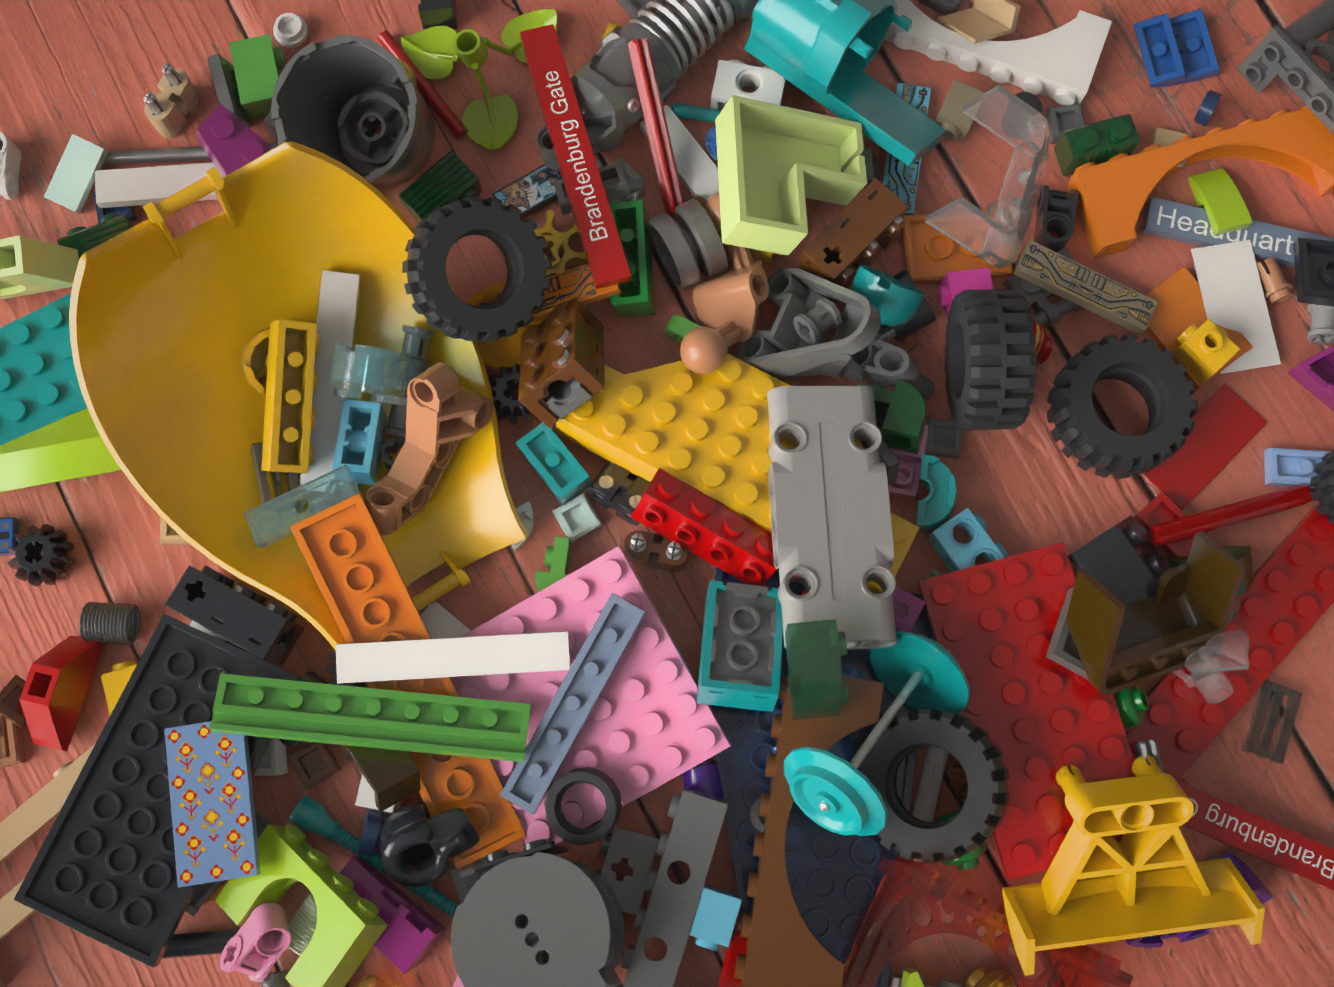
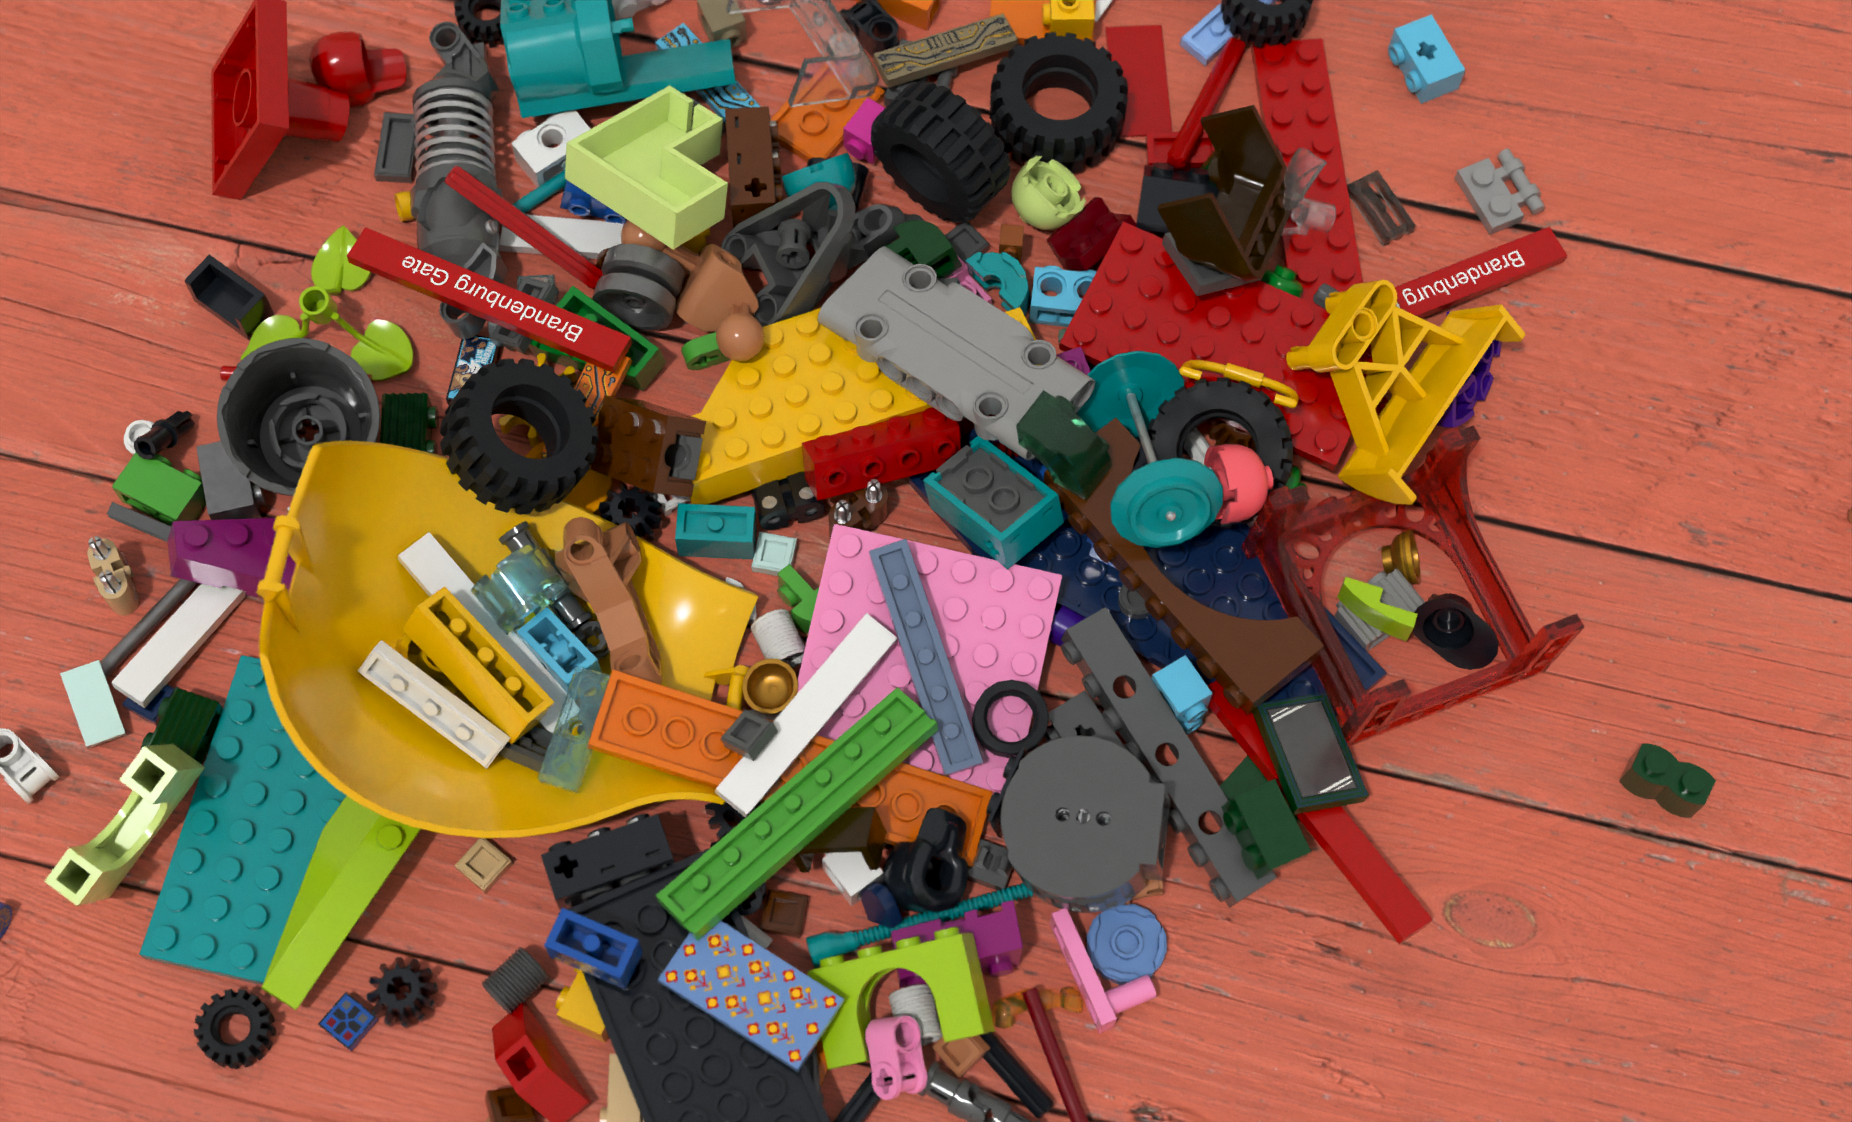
camera: 50 degrees left, 10 degrees down
none -> black axle [134,411,195,460]
none -> white tile [358,640,511,769]
none -> blue brick [544,908,643,989]
none -> dark grey tile [720,709,778,761]
none -> pearl gold piece [742,658,798,715]
none -> white piece [751,609,805,668]
none -> dark orange piece [999,224,1024,264]
none -> yellowish green cylinder [1011,156,1085,230]
none -> dark red bracket [1047,197,1136,271]
none -> yellow piece [1179,360,1299,408]
none -> coral cylinder [1204,444,1273,524]

